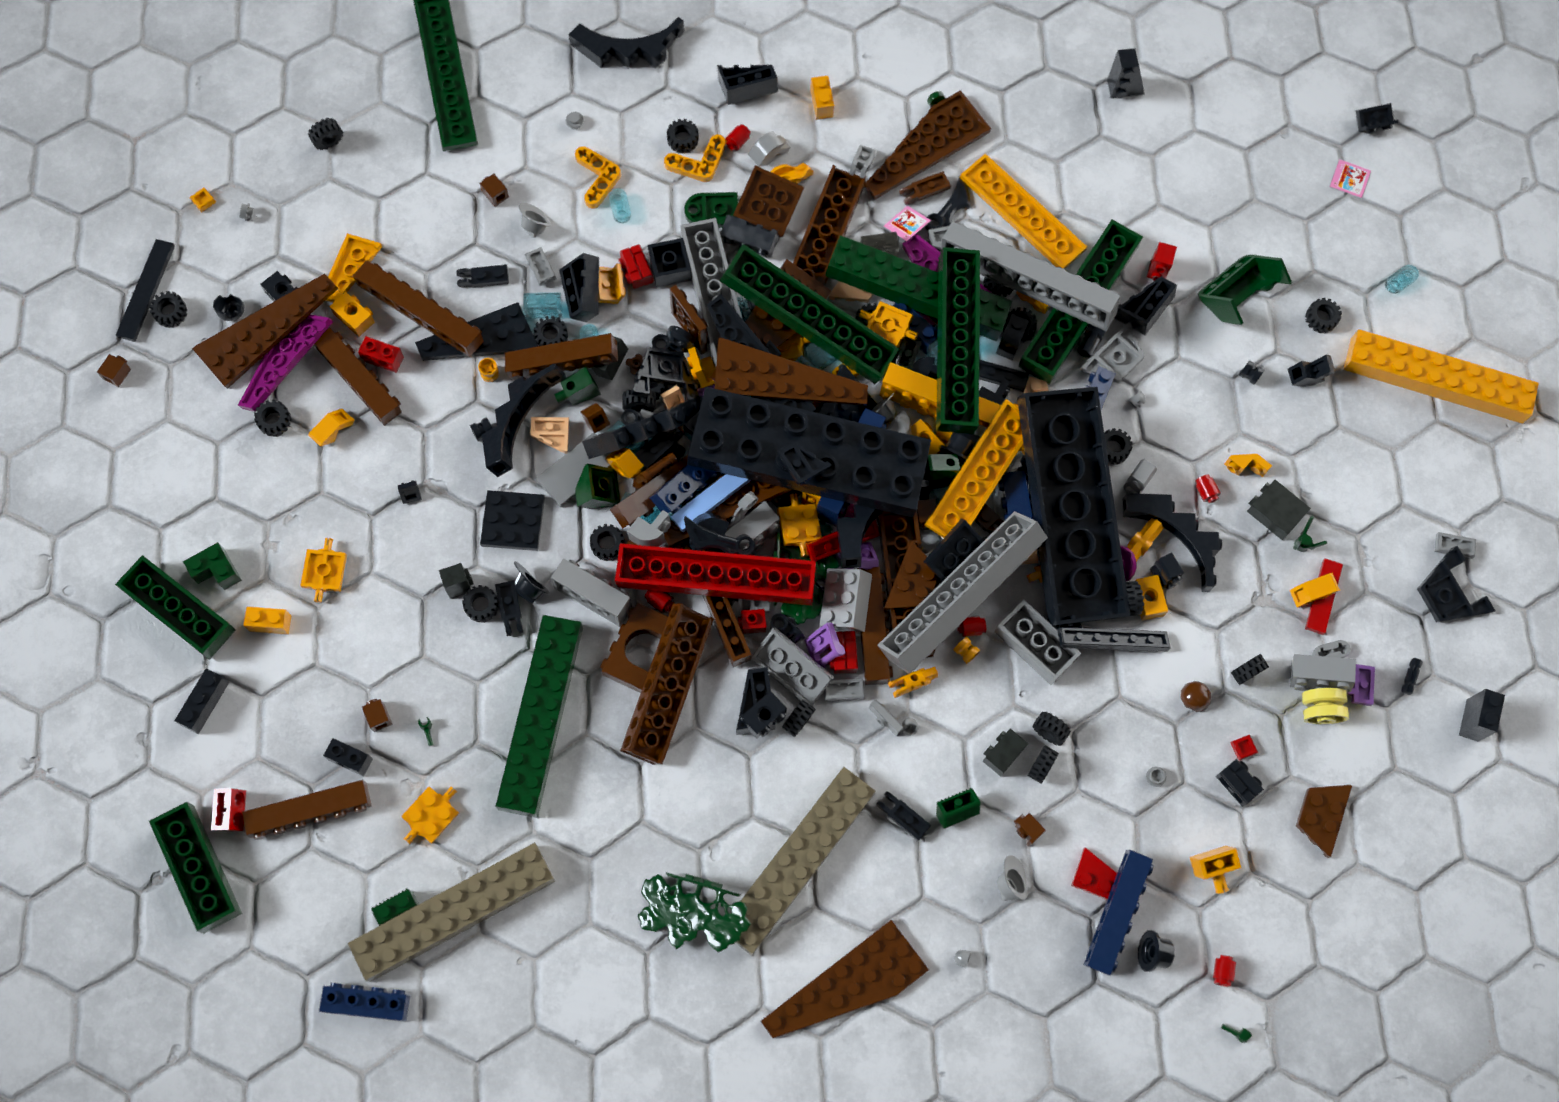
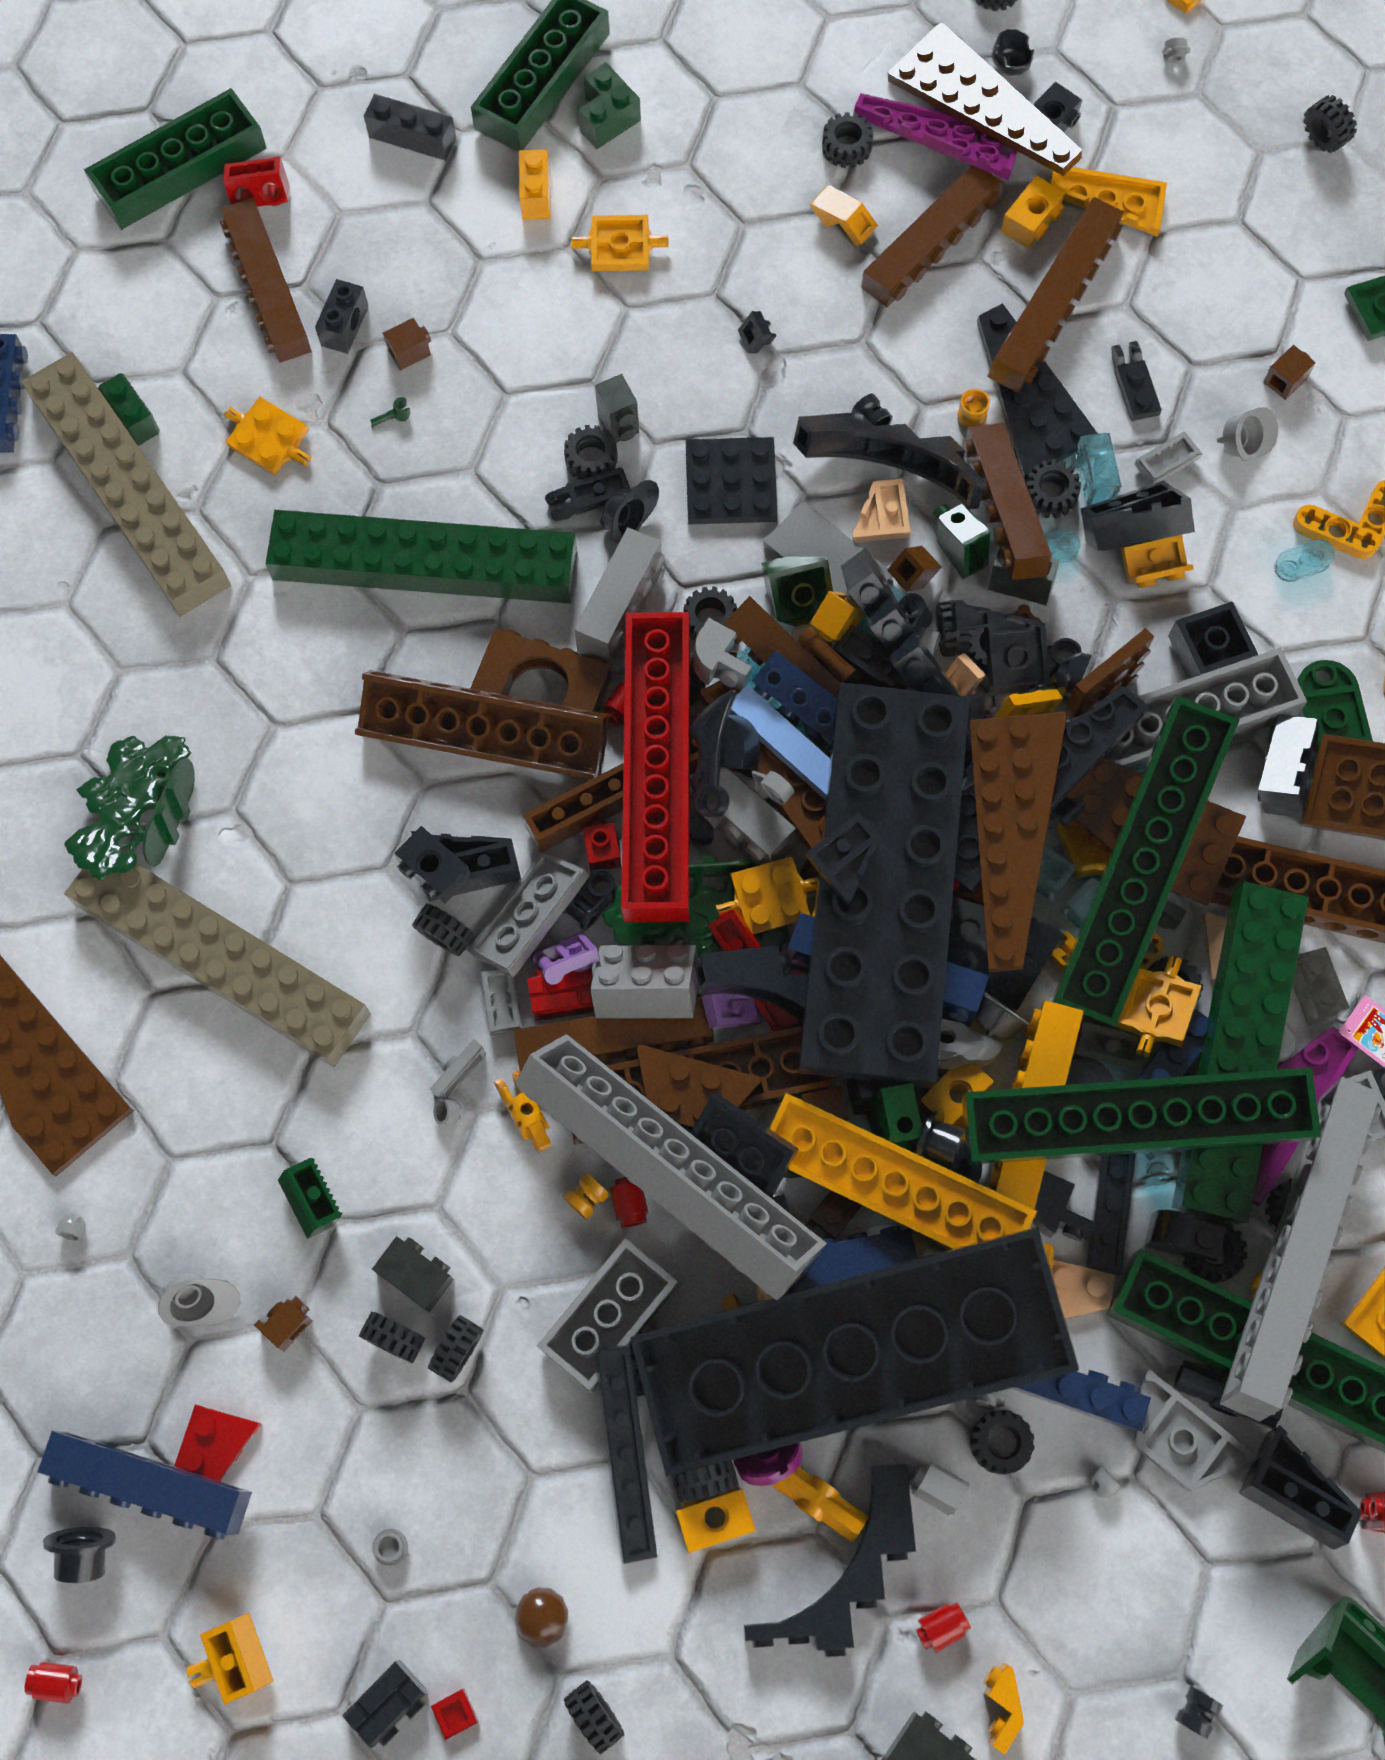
camera: 90 degrees right, 0 degrees up
red brick [358,336,404,373] -> none
red brick [618,244,654,289] -> none
black hinge [876,791,931,841] -> none
black brick [1150,553,1184,590] -> none

